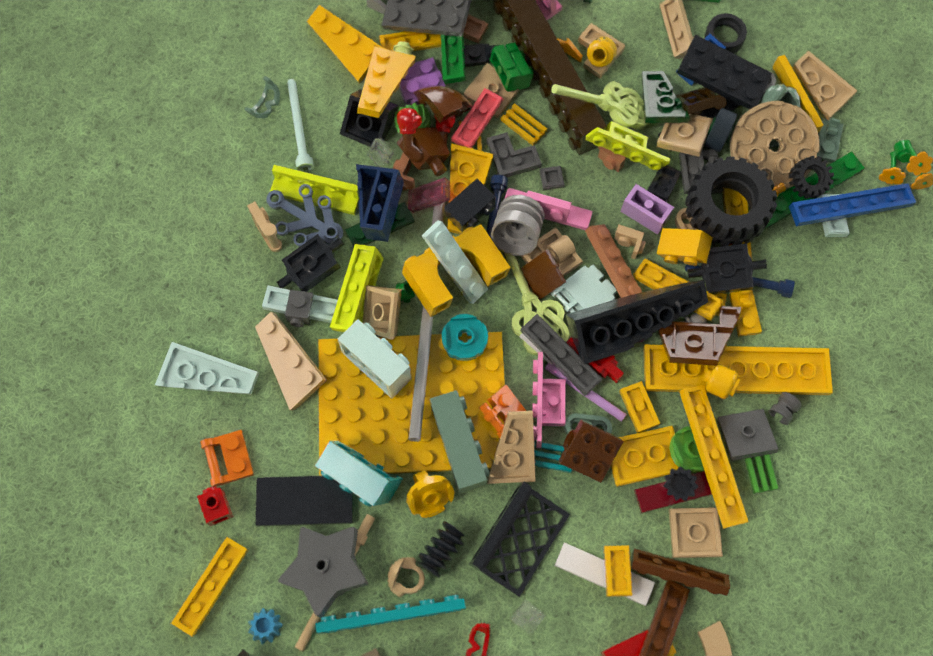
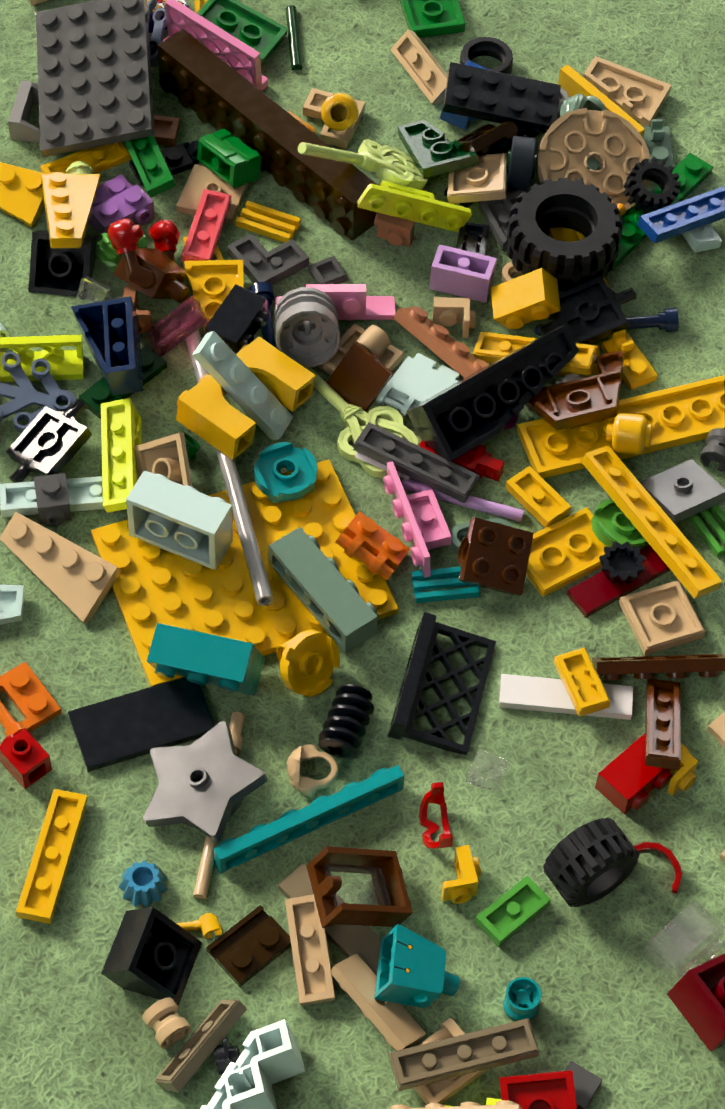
camera: 20 degrees left, 15 degrees down
reddish brown brick [414,86,473,123] -> none
tan wing [487,411,535,484] -> none

